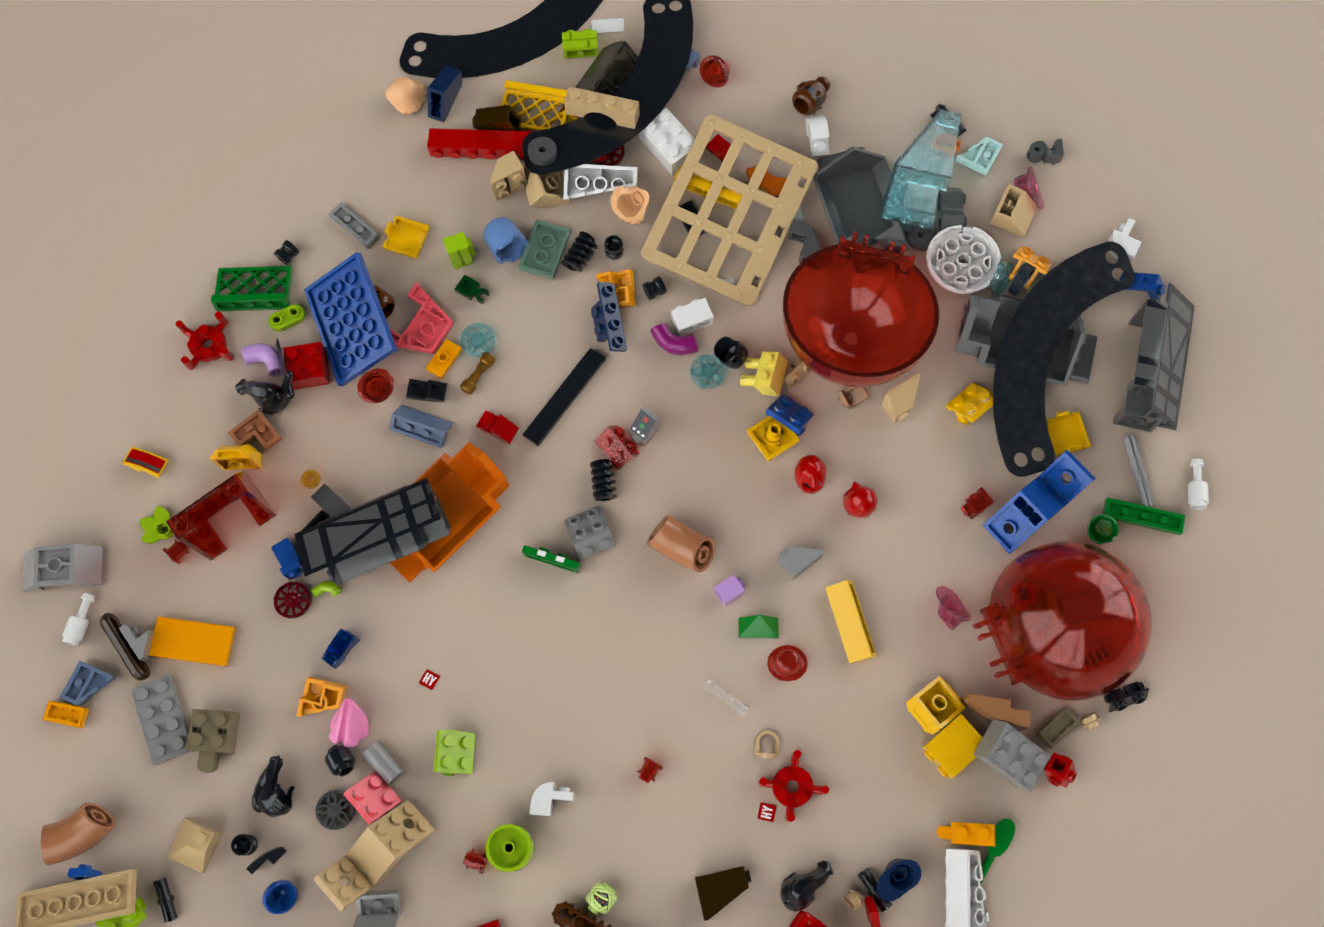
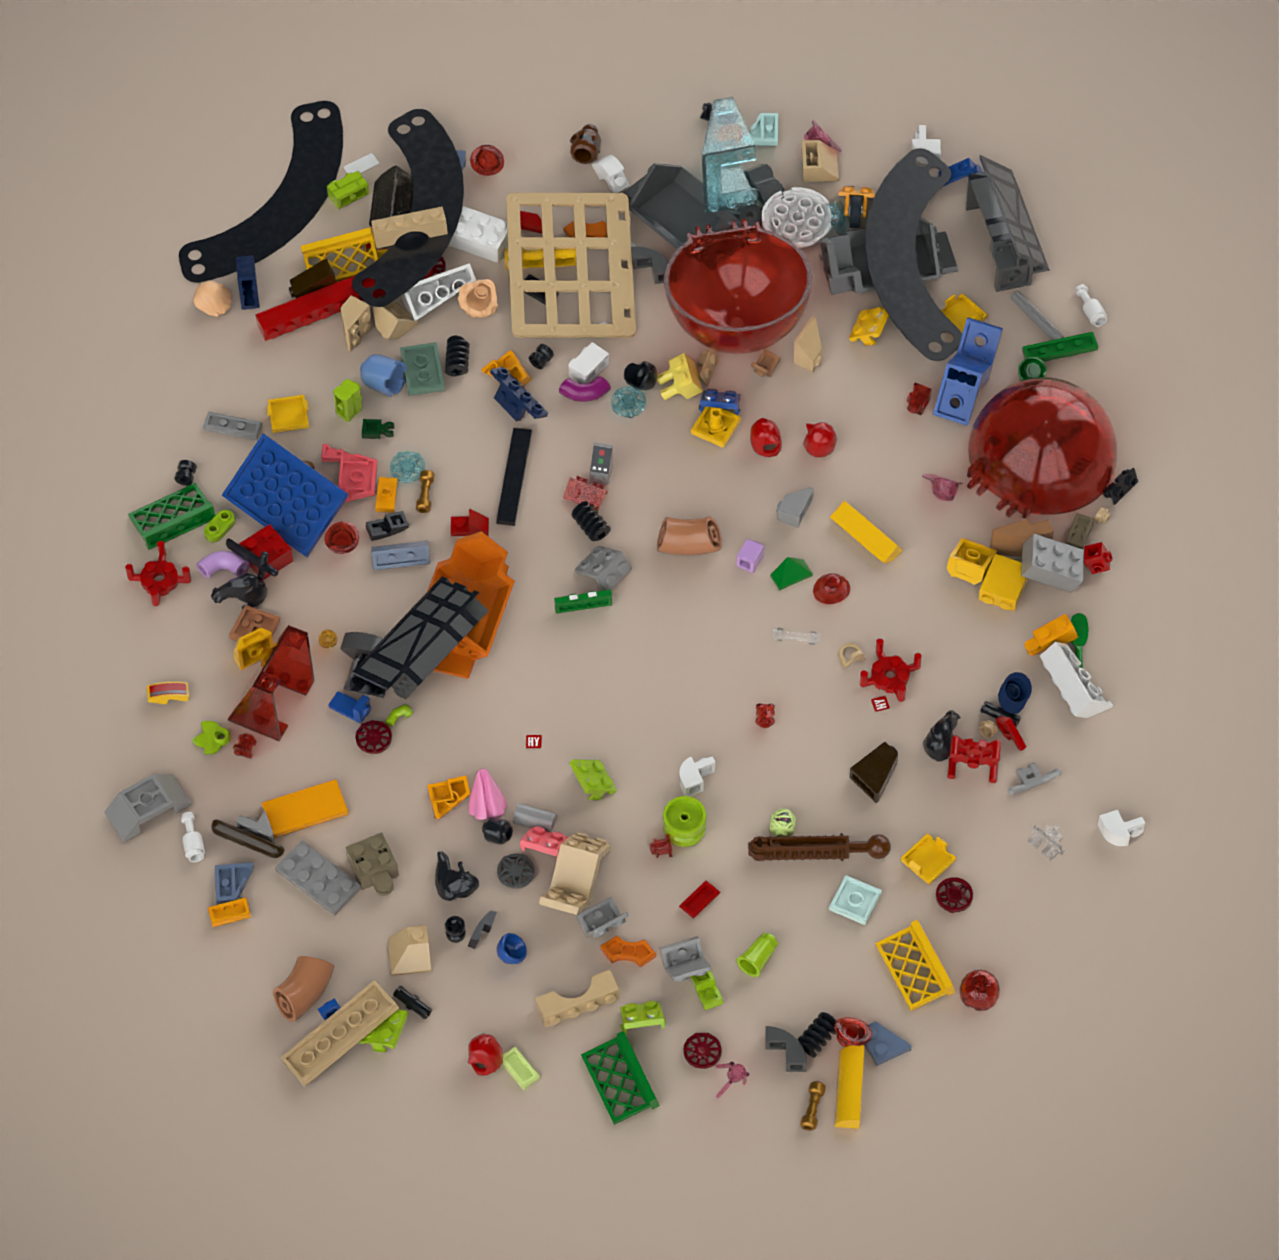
camera: 30 degrees left, 15 degrees down
clear blue leg [322,628,360,669] -> none
dark grey piece [527,137,557,166] -> none
black wheel [604,235,623,260] -> none
dark grey leg [1027,138,1064,165] -> none

